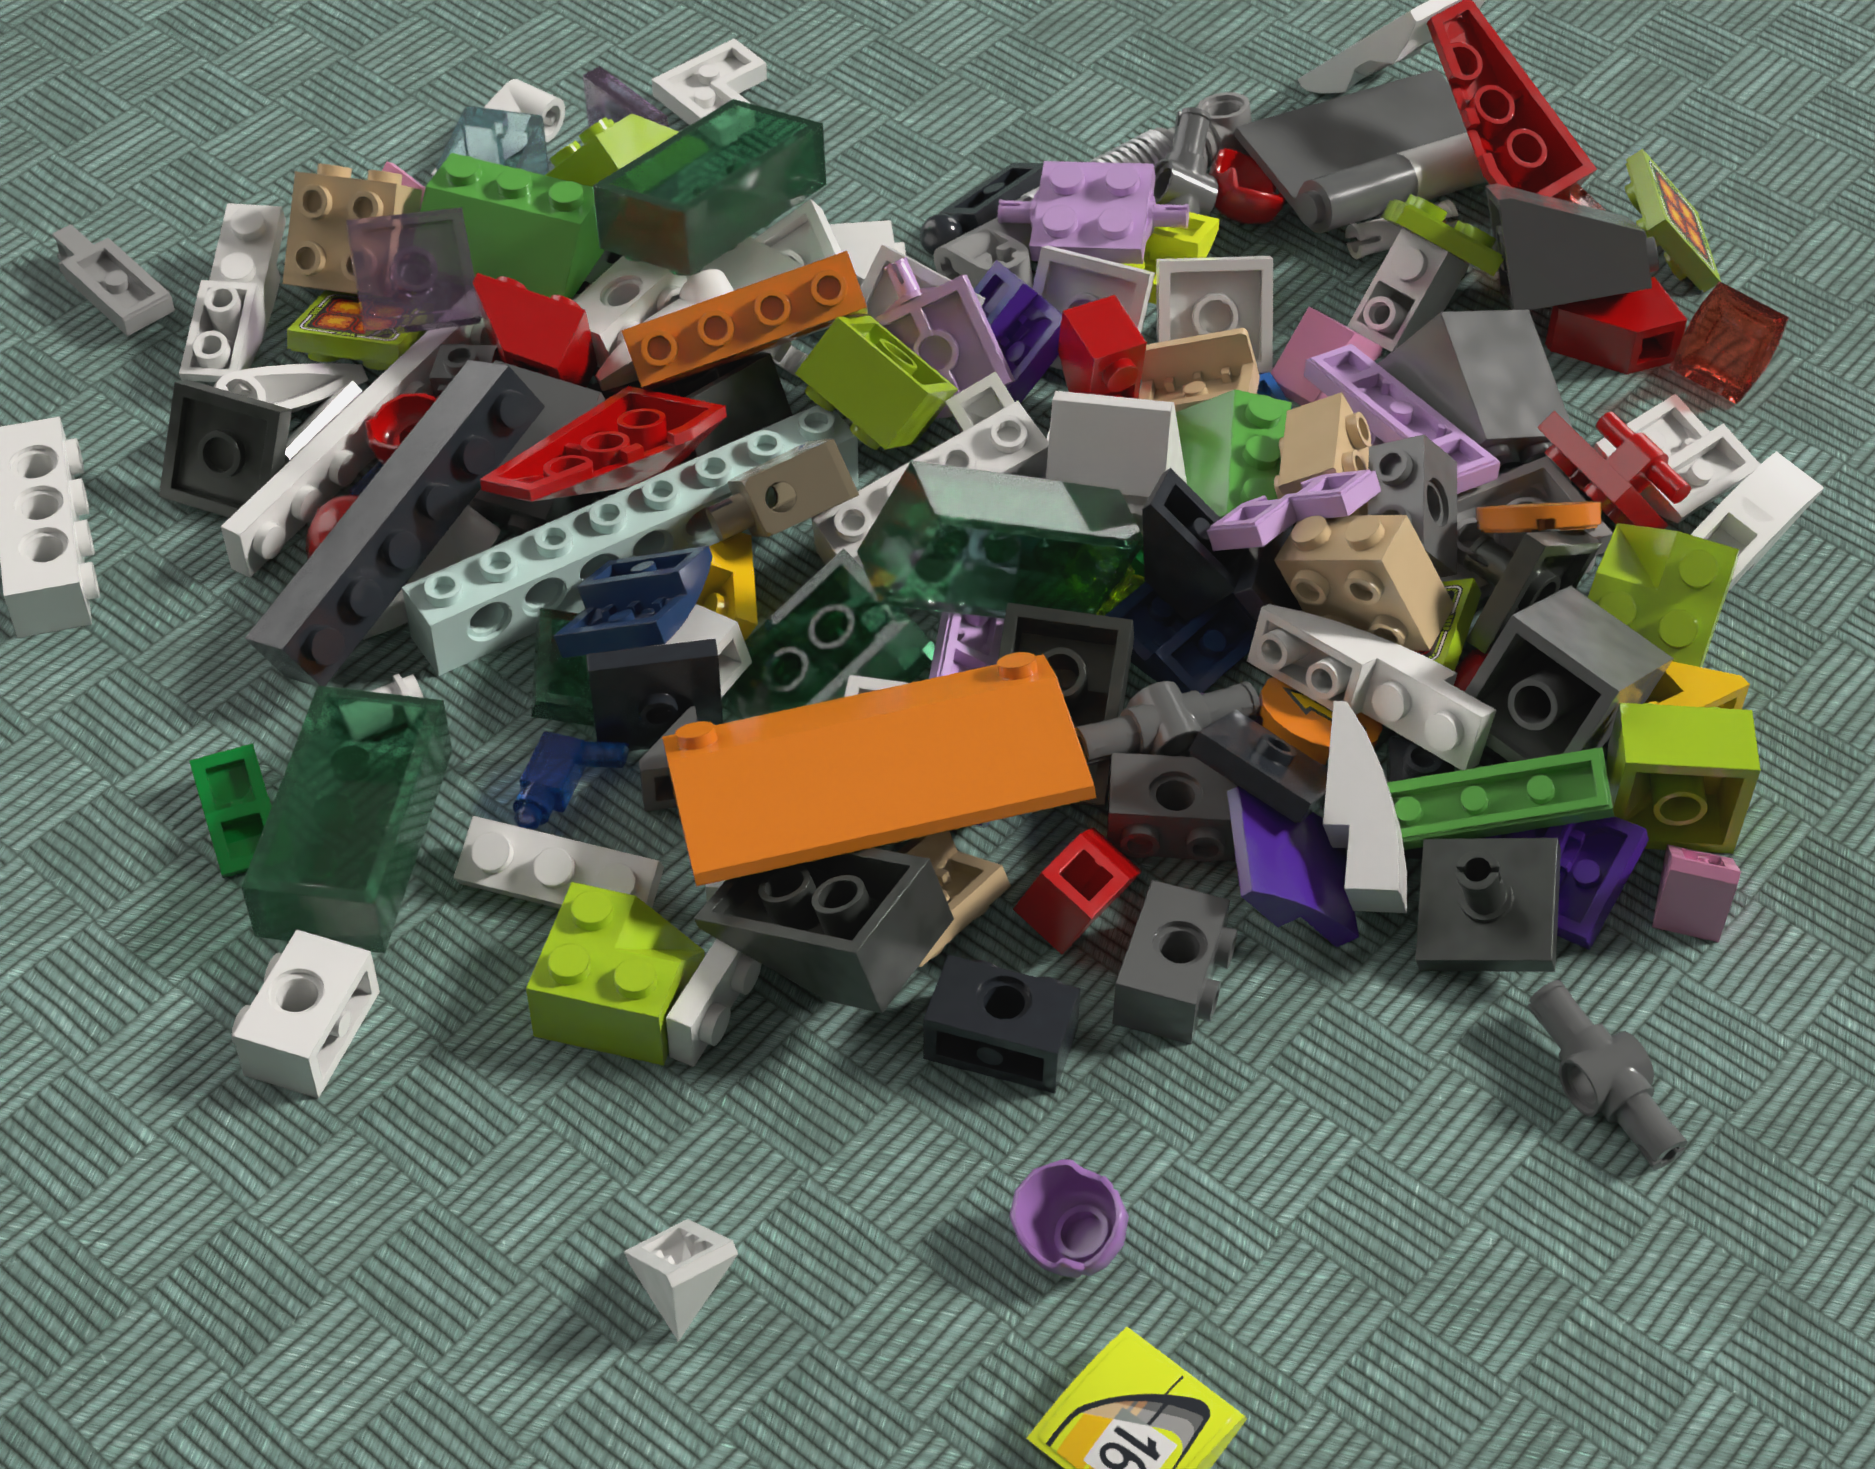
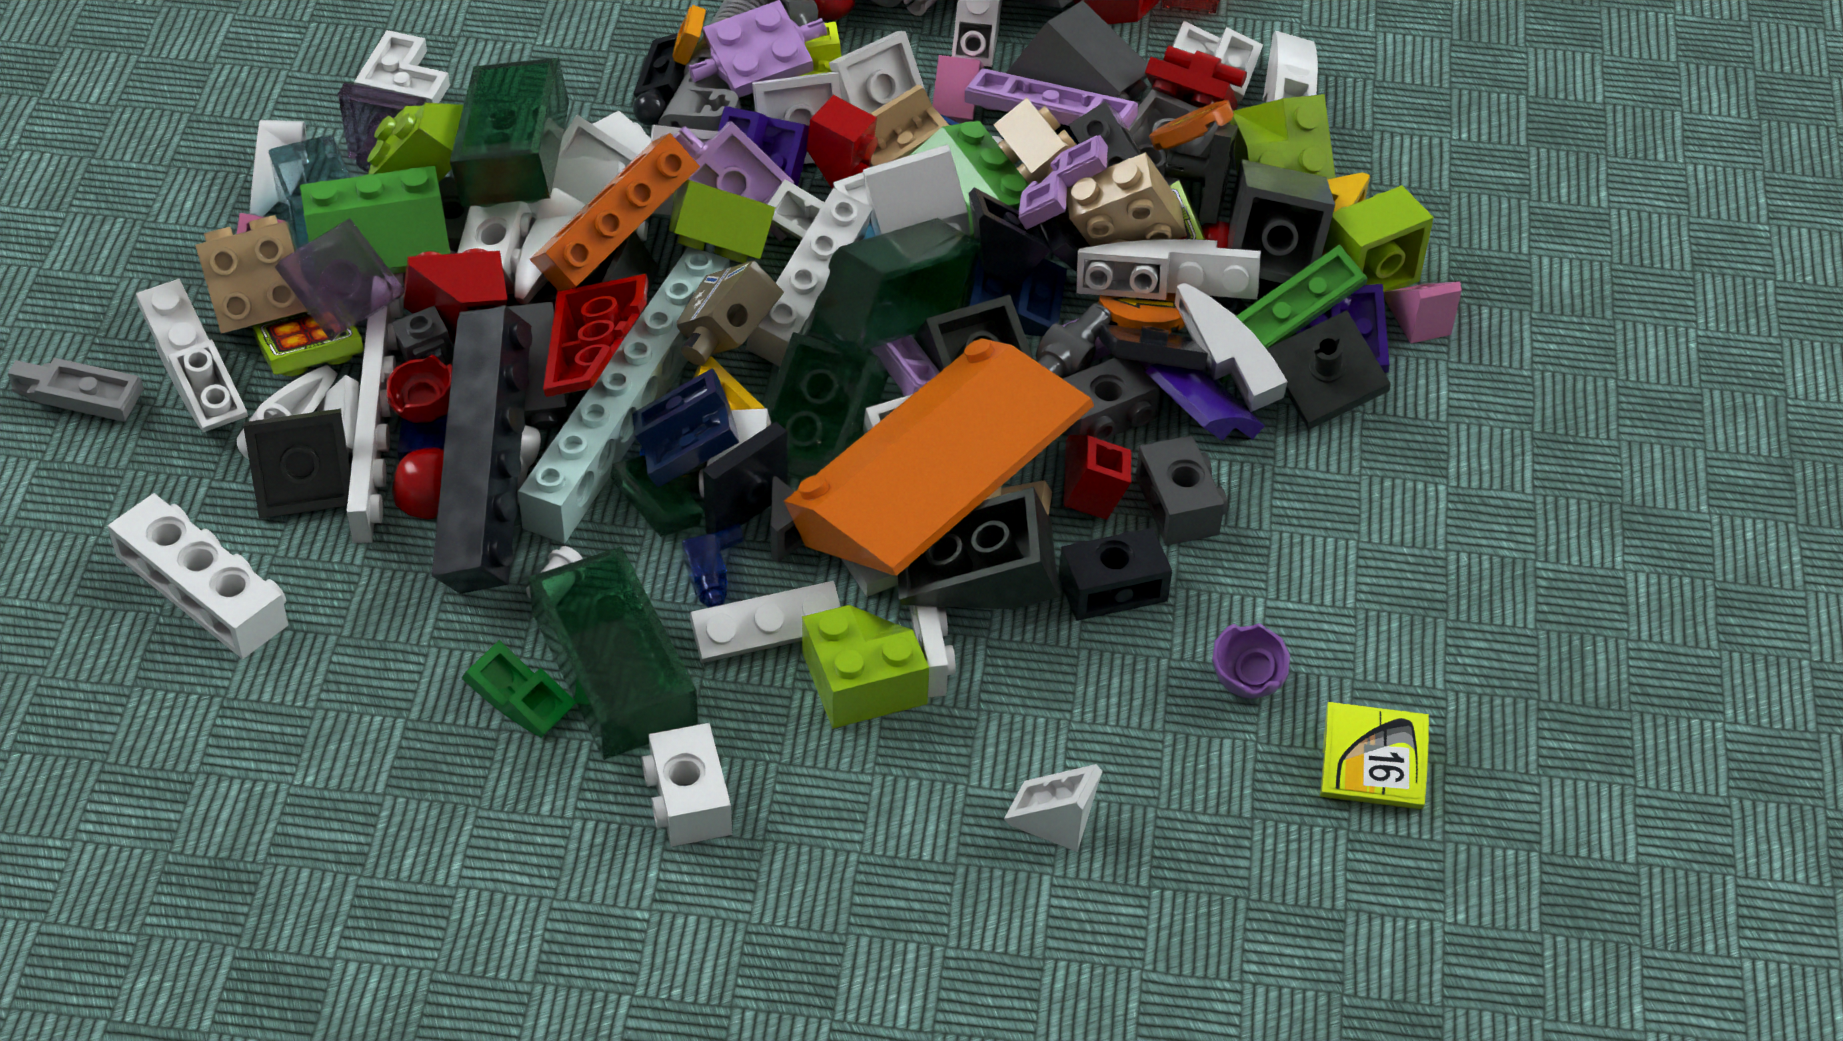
camera: 35 degrees left, 0 degrees up
dark grey pin [1527,980,1688,1170] -> none
none -> light orange tile [672,4,706,65]

